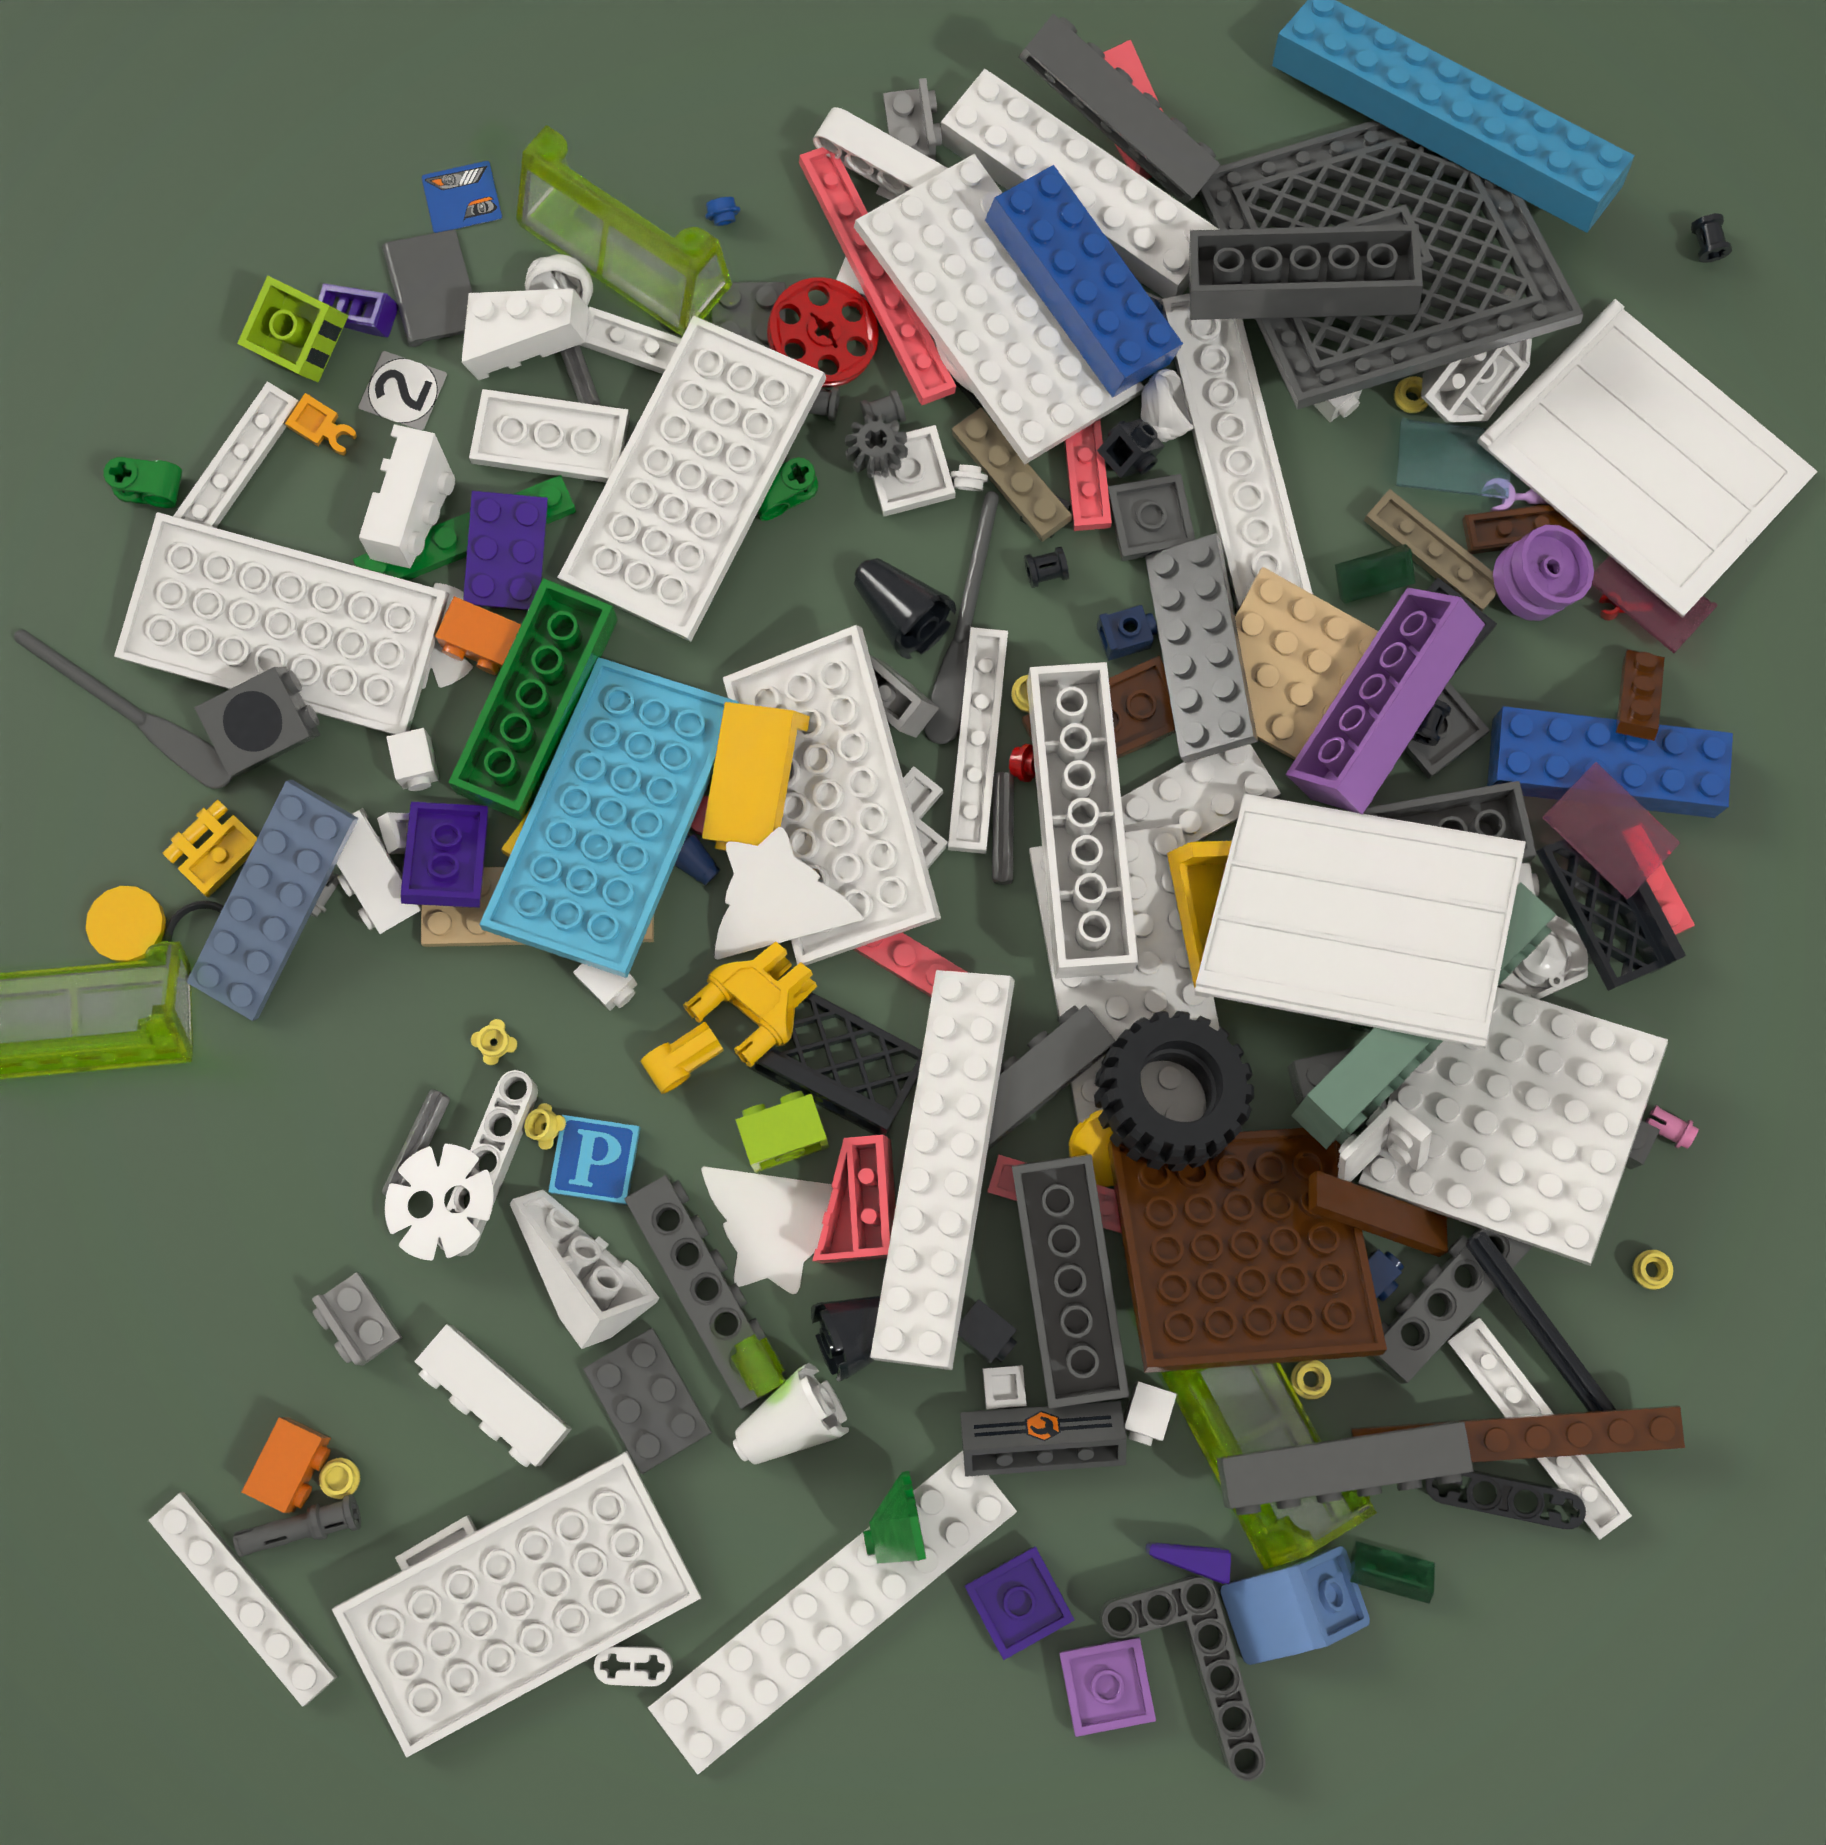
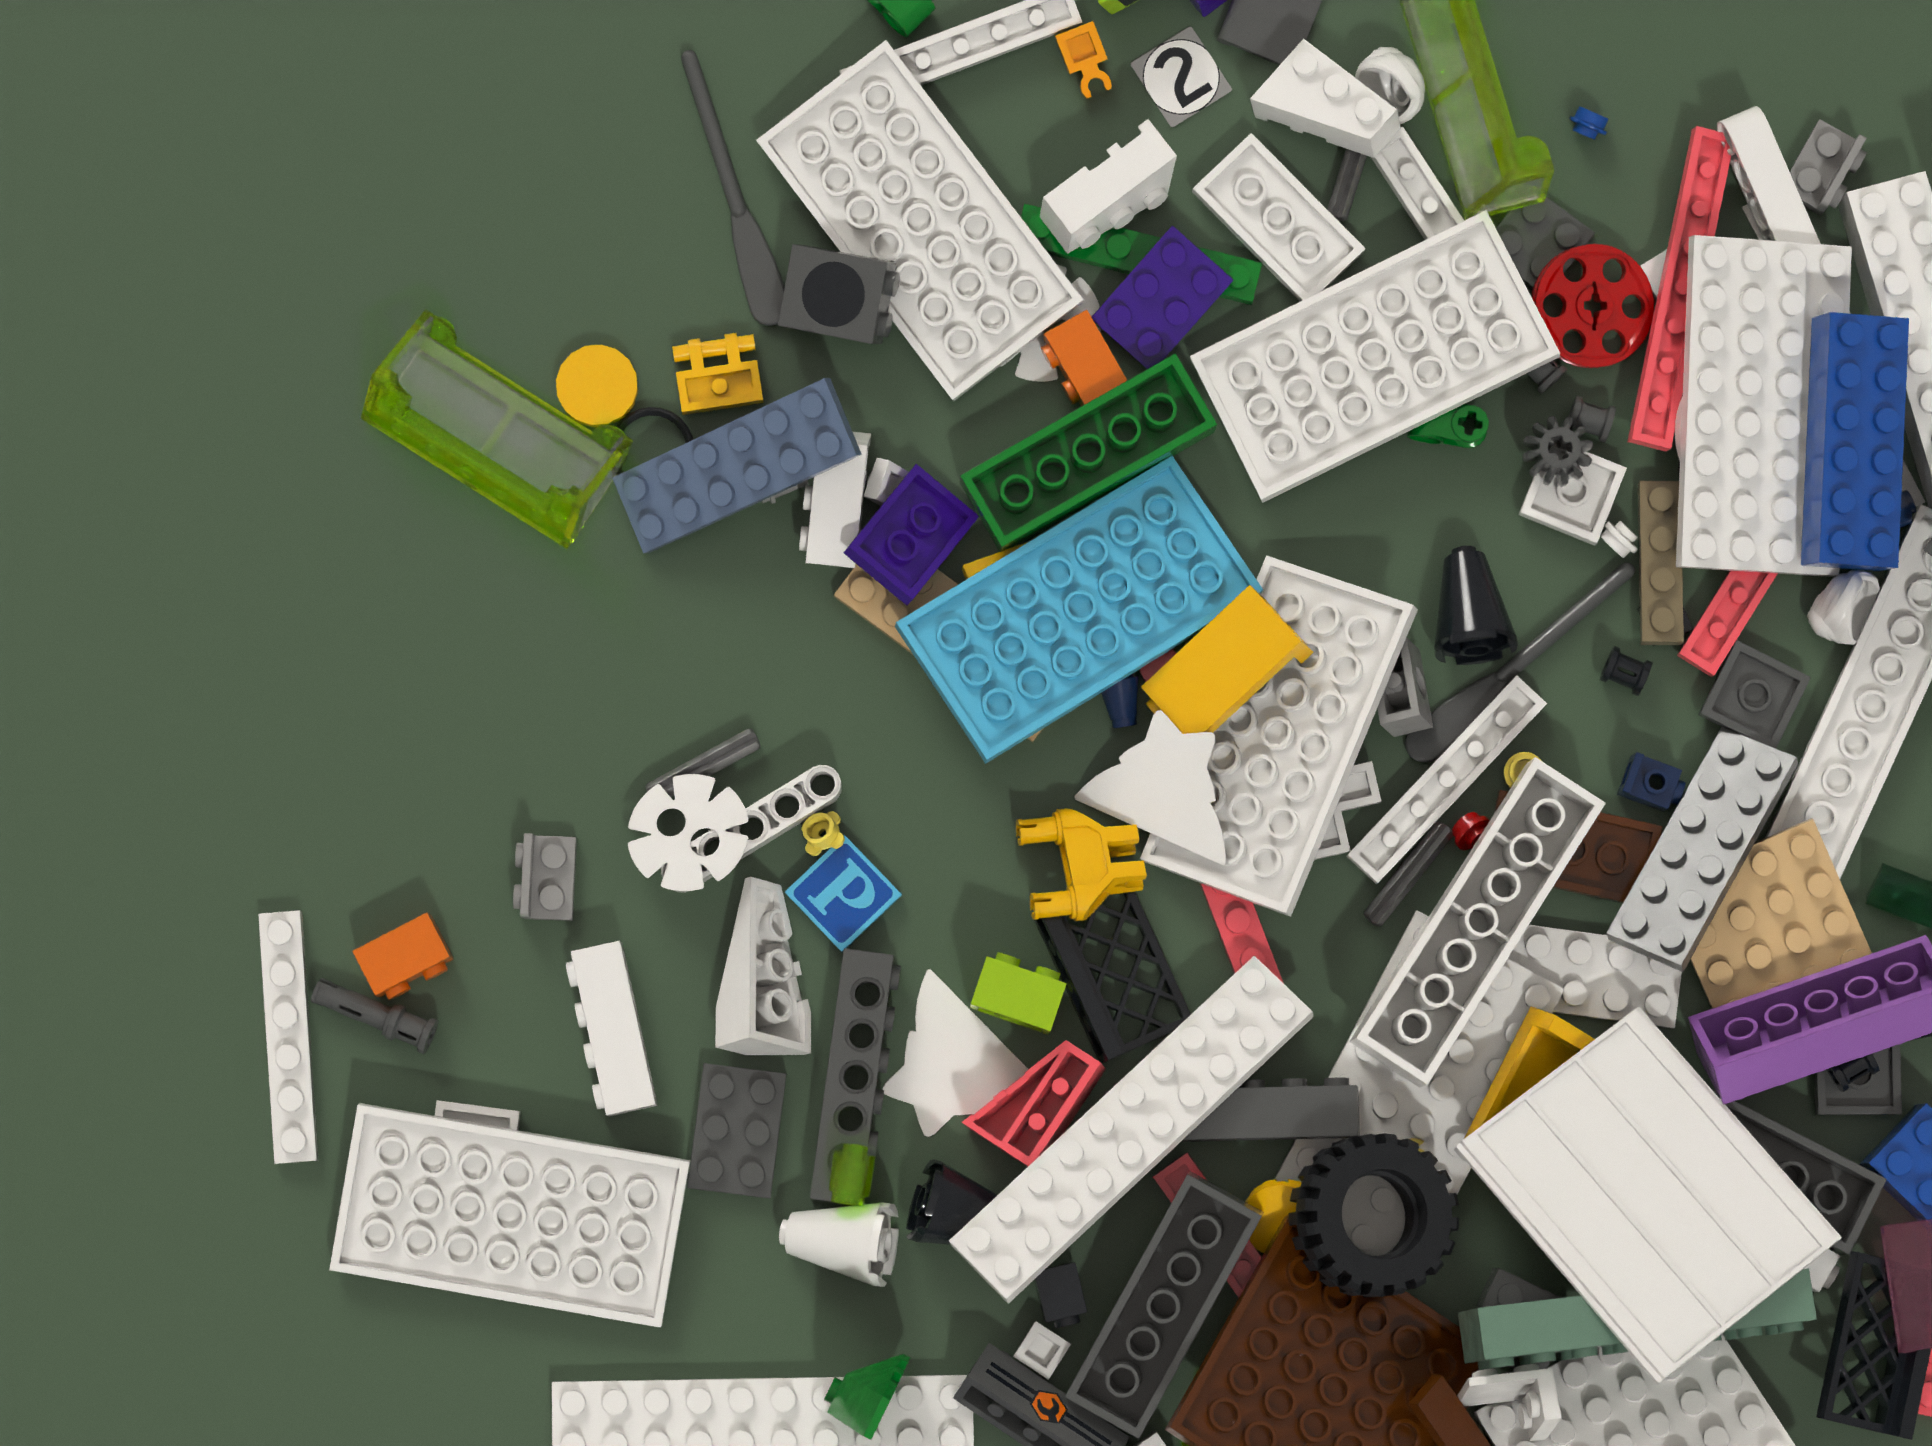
camera: 35 degrees right, 5 degrees up
light yellow plate [319,1458,360,1499] -> none
white brick [386,728,440,791] -> none
light yellow plate [471,1019,517,1065] -> none
white brick [573,964,637,1011] -> none
white beam [594,1645,673,1687] -> none
yellow piece [640,1022,724,1094] -> none
black brick [1097,419,1165,478] -> none
white hat [1499,916,1588,999] -> none

